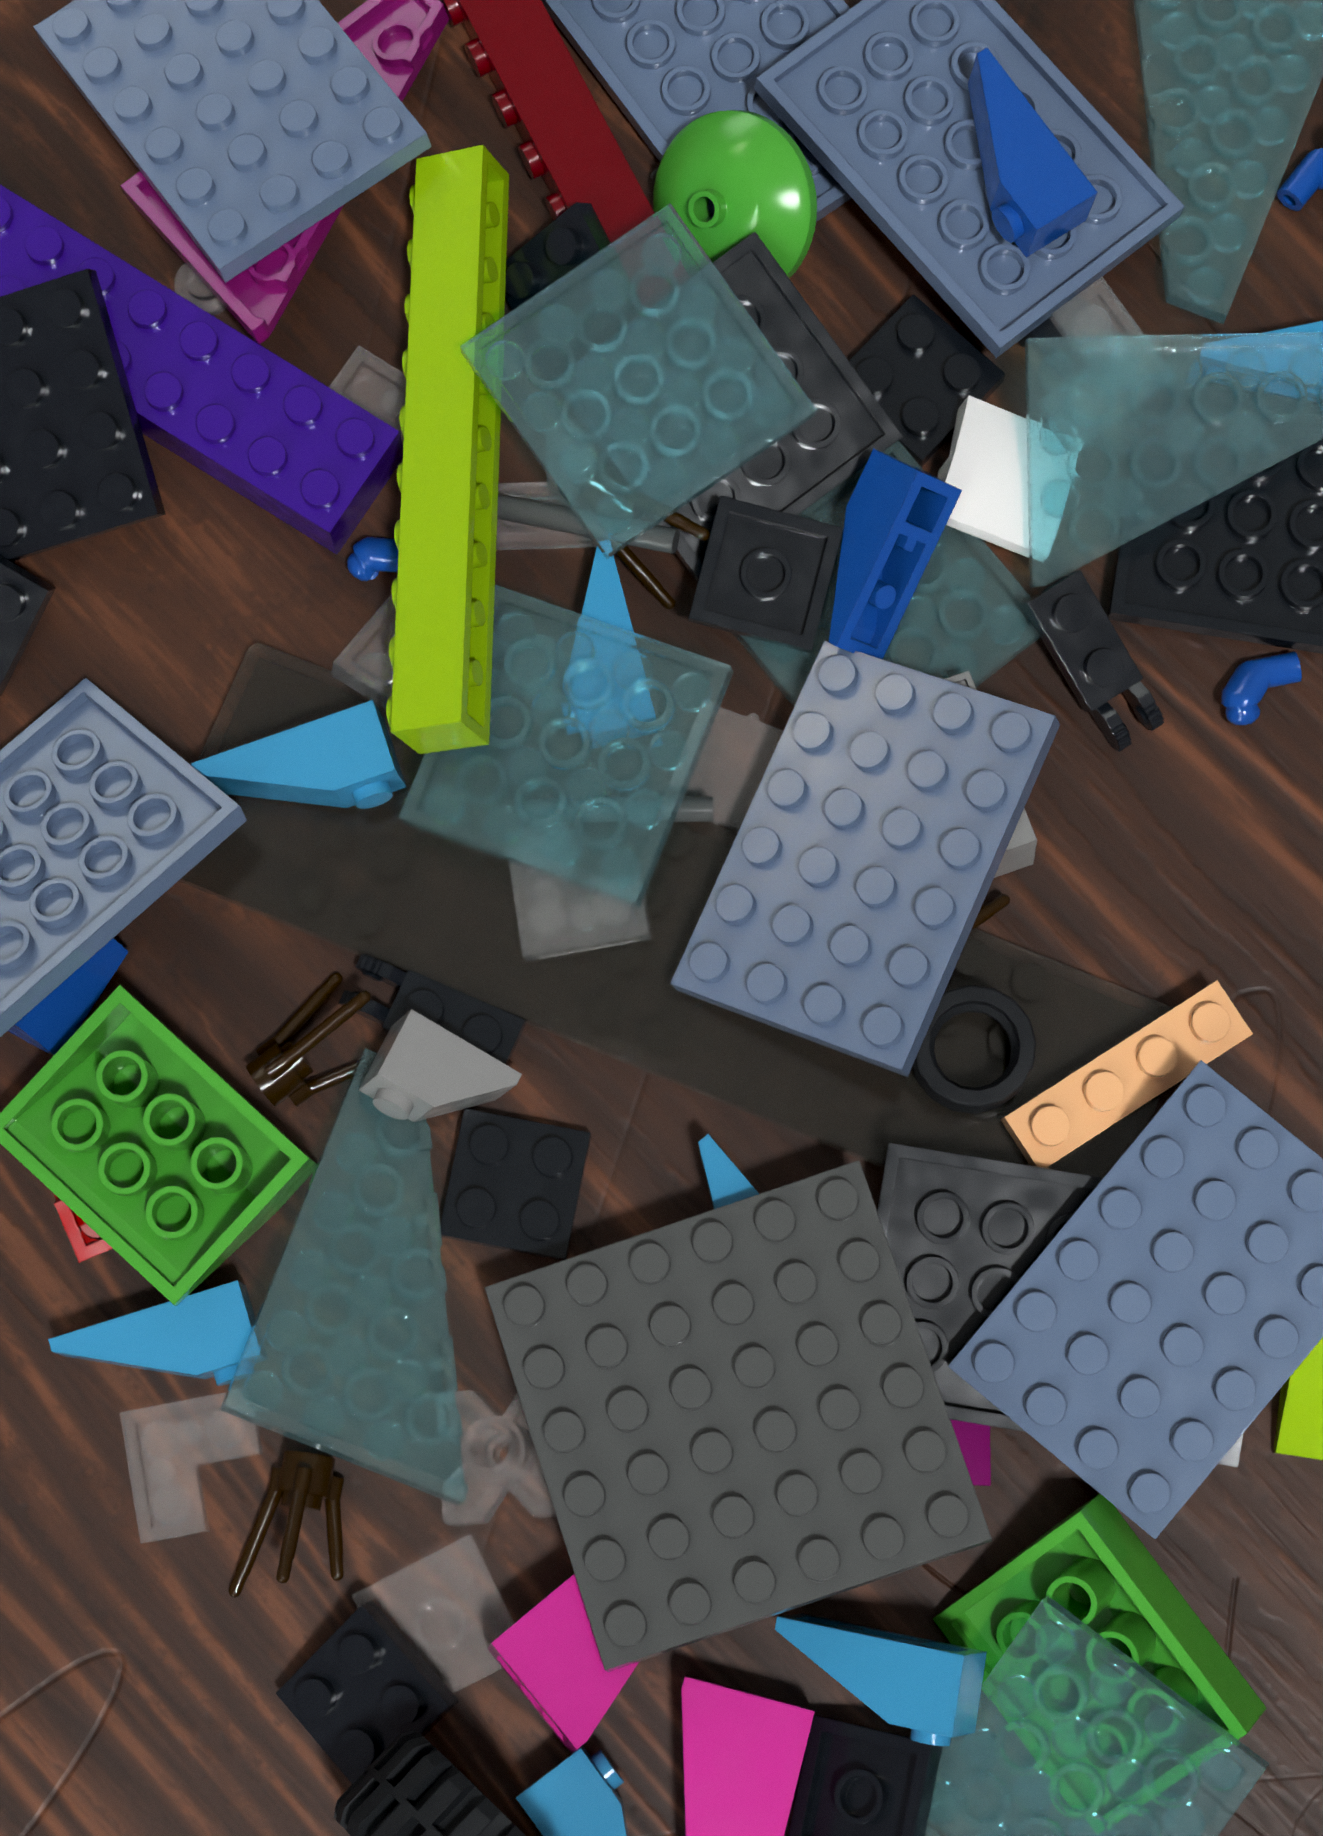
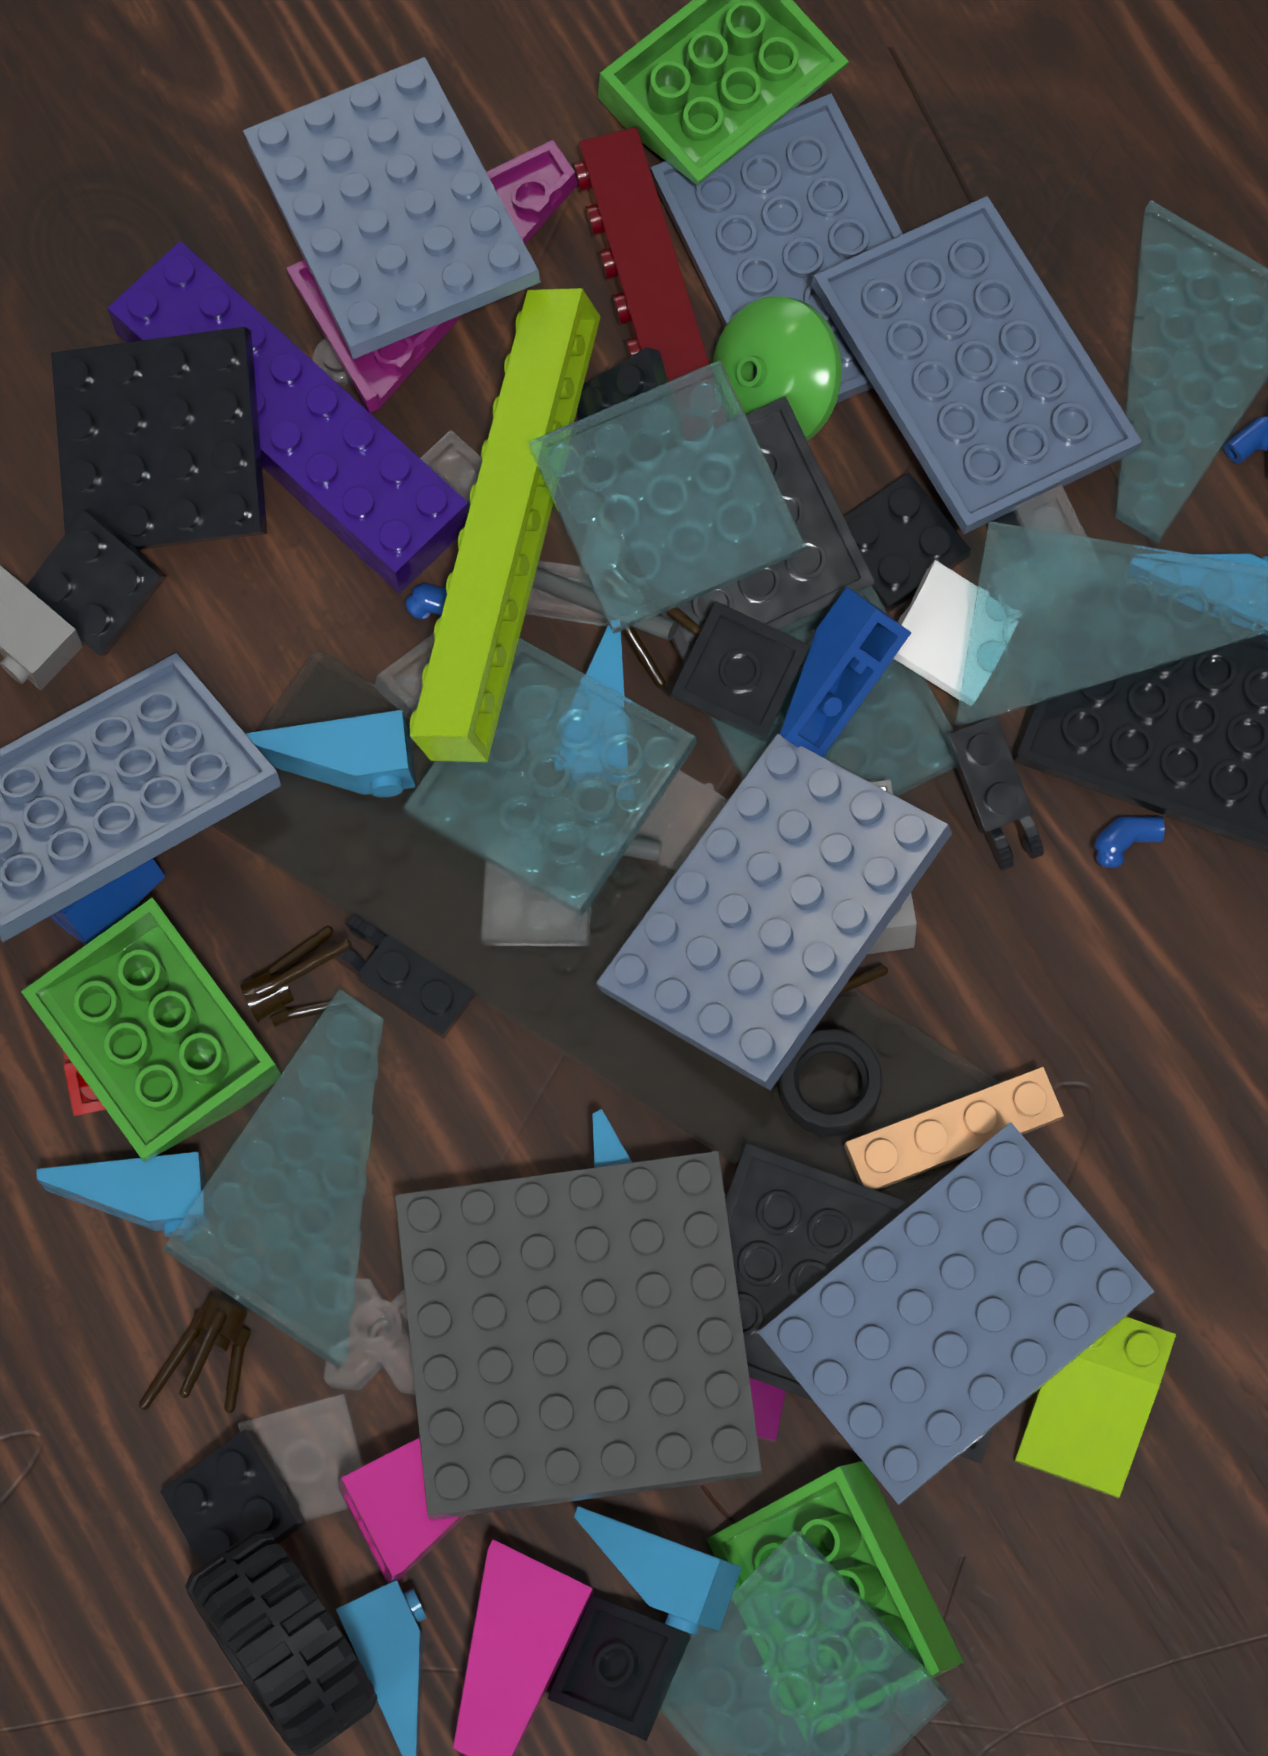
camera: 10 degrees right, 5 degrees down
clear plate [120,1388,263,1544] -> none
light grey slope [359,1009,522,1122] -> none
black plate [438,1108,591,1261] -> none
blue slope [968,48,1098,258] -> none

